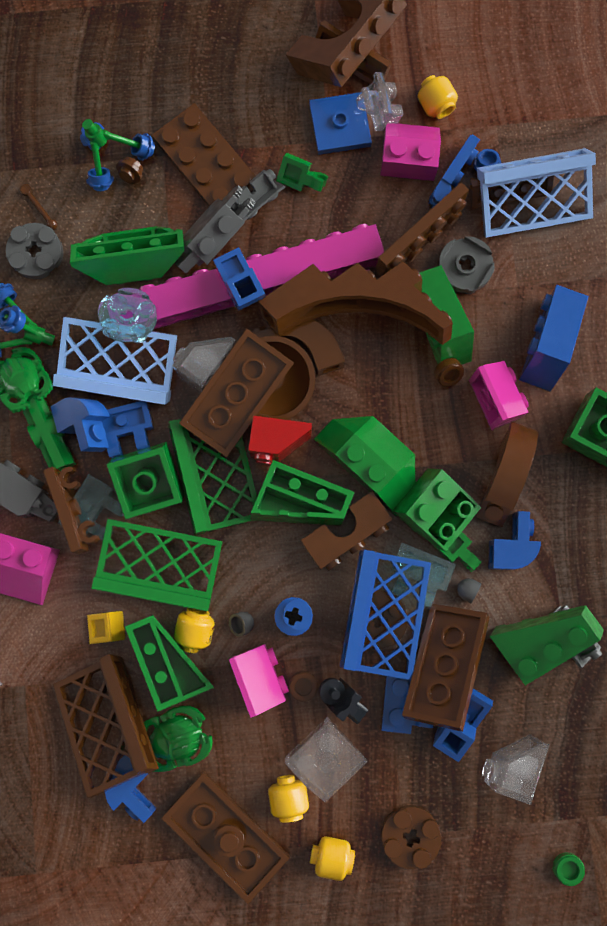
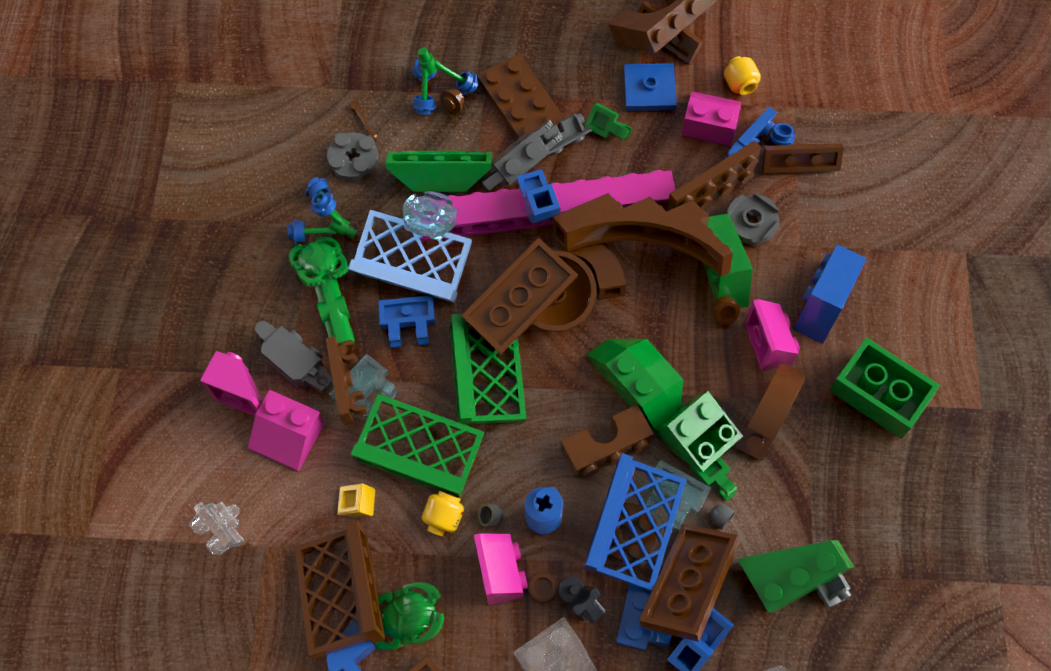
camera: 10 degrees right, 15 degrees down
blue brick [50,397,110,452] -> none
green brick [106,442,184,519] -> none
green wedge [125,615,214,711] -> none
clear slope [172,337,236,393] -> none
red slope [248,416,312,466] -> none
green wedge [251,460,354,526] -> none
clear hips [356,72,403,131] -> none
light blue fence [477,148,596,238] -> none
blue brick [488,511,541,570] -> none

